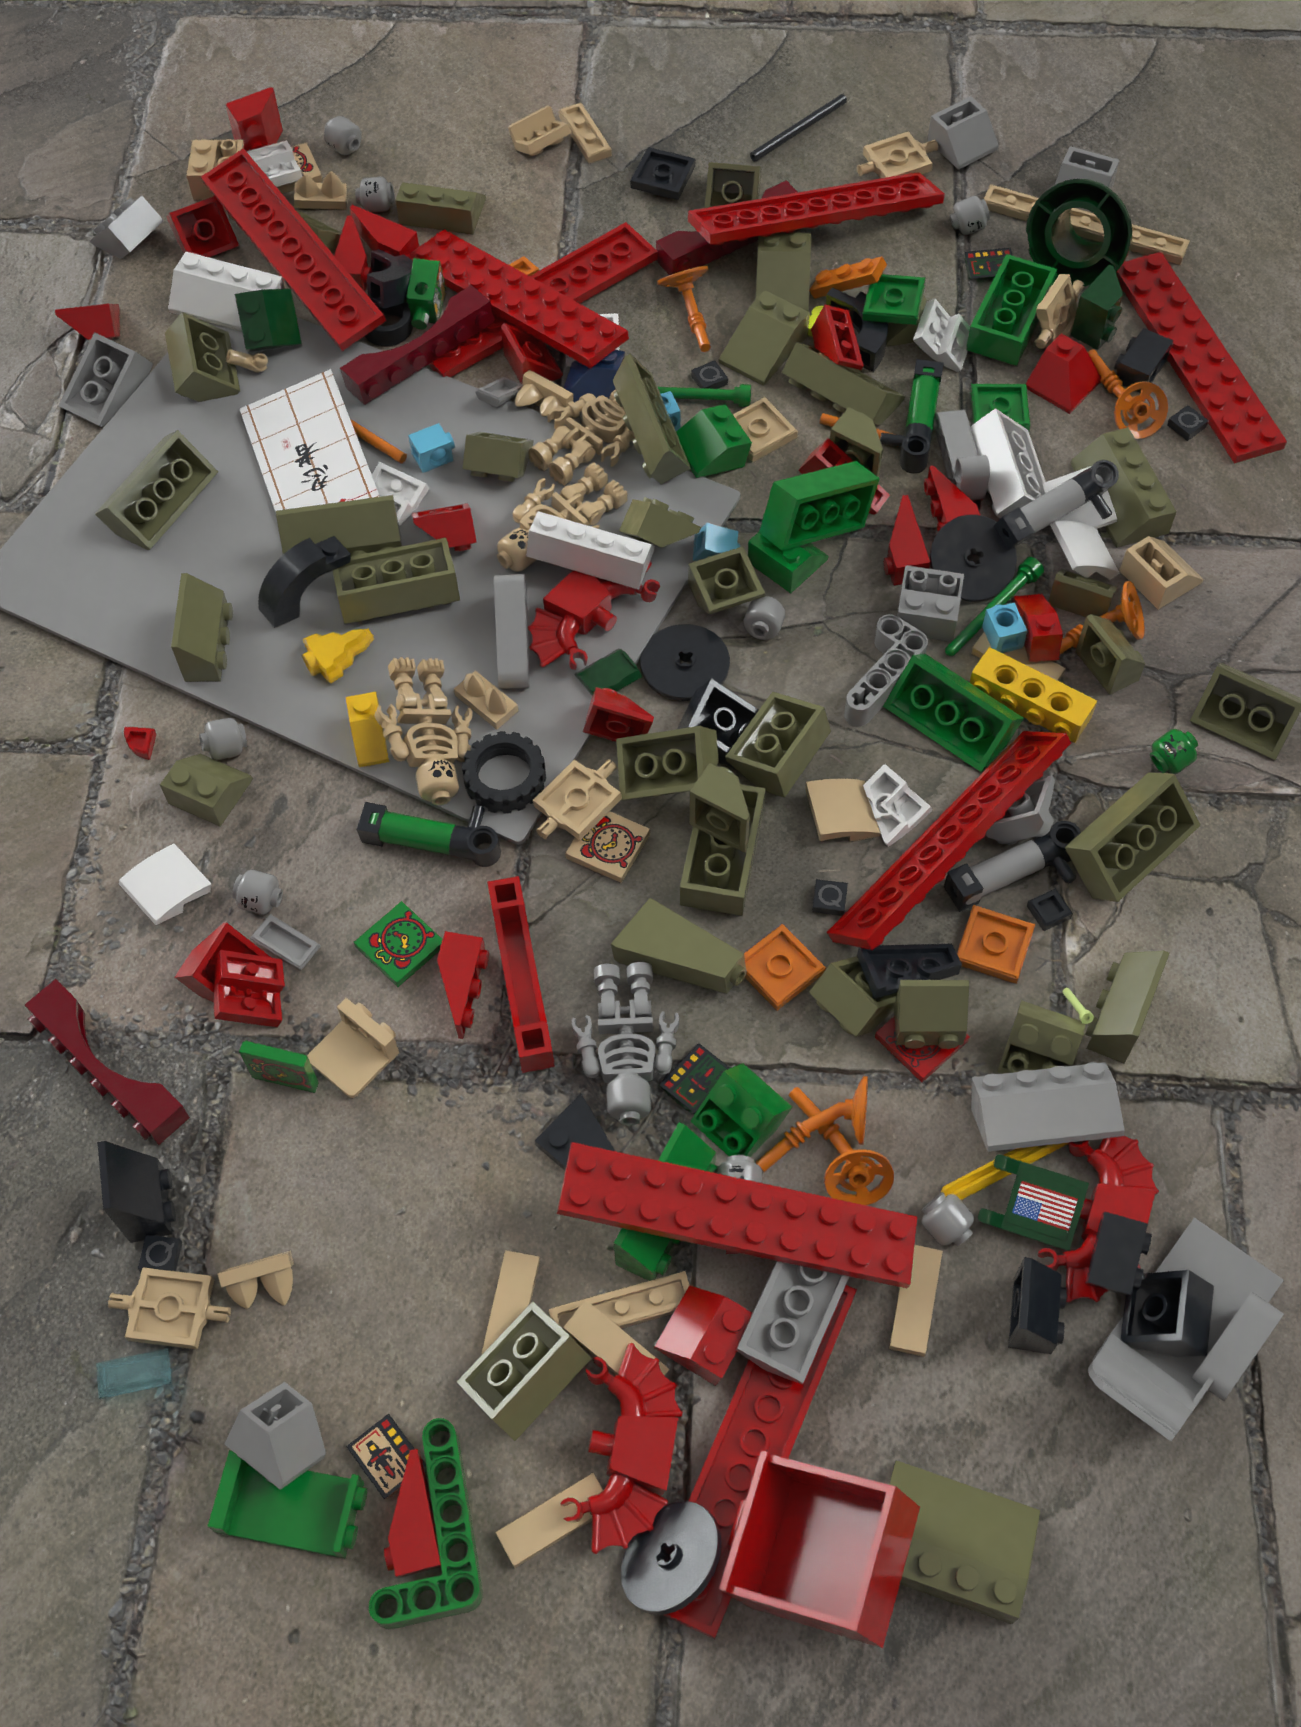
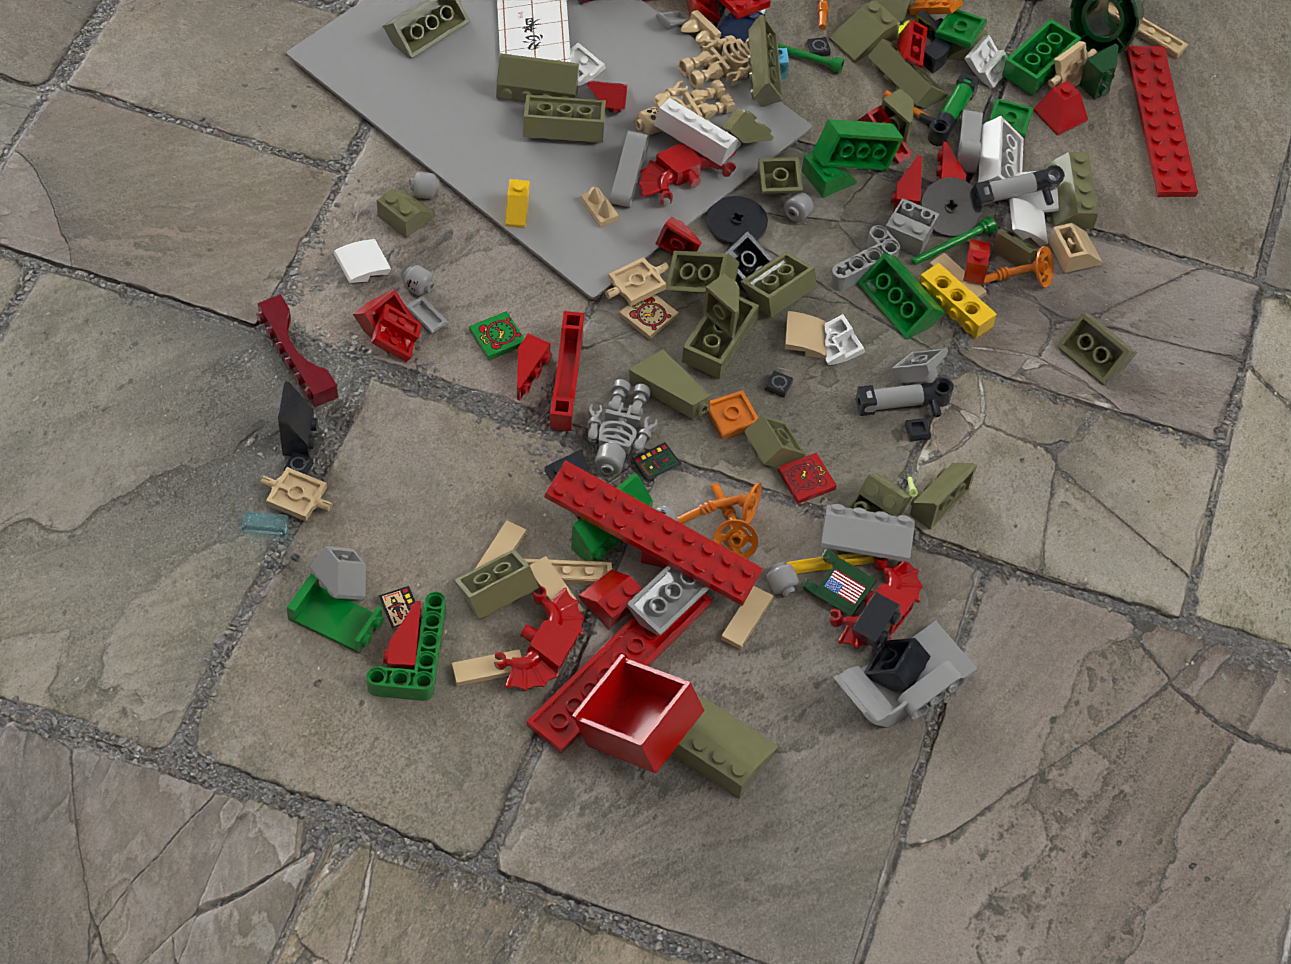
camera: 10 degrees right, 5 degrees down
red tile [124,727,157,760] -> none
olive slope [171,573,233,682] -> none
tan tile [218,1250,294,1309] -> none
green tile [239,1041,319,1093] -> none
black arch [258,536,351,628] -> none
yellow rock [302,628,374,684] -> none
tan bracket [307,998,399,1098] -> none
orange bar [350,419,407,464] -> none
piece [356,802,501,867] -> none
tan piece [375,657,472,805] -> none
medium azure brick [408,423,455,473] -> none
olive slope [462,432,534,482] -> none
black tyre [462,731,546,814] -> none
dark green piece [574,648,642,696] -> none
piece [621,1501,722,1615] -> none
green slope [676,404,752,478] -> none
green slope [690,1063,792,1157] -> none
medium azure brick [693,523,740,561] -> none
tan tile [733,397,798,462] -> none
red plate [827,731,1071,950] -> none
black wing [857,943,962,999] -> none
olive slope [894,980,969,1049] -> none
orange tile [957,905,1036,984] -> none
piece [965,248,1013,279] -> none
medium azure brick [982,603,1027,653] -> none
black slope [1008,1257,1067,1354] -> none
olive brick [1065,772,1201,902] -> none
olive slope [1075,614,1145,695] -> none
orange dish [1088,349,1168,439] -> none
black brick [1114,328,1173,393] -> none
green head [1149,729,1198,775] -> none
black tile [1167,405,1208,441] -> none

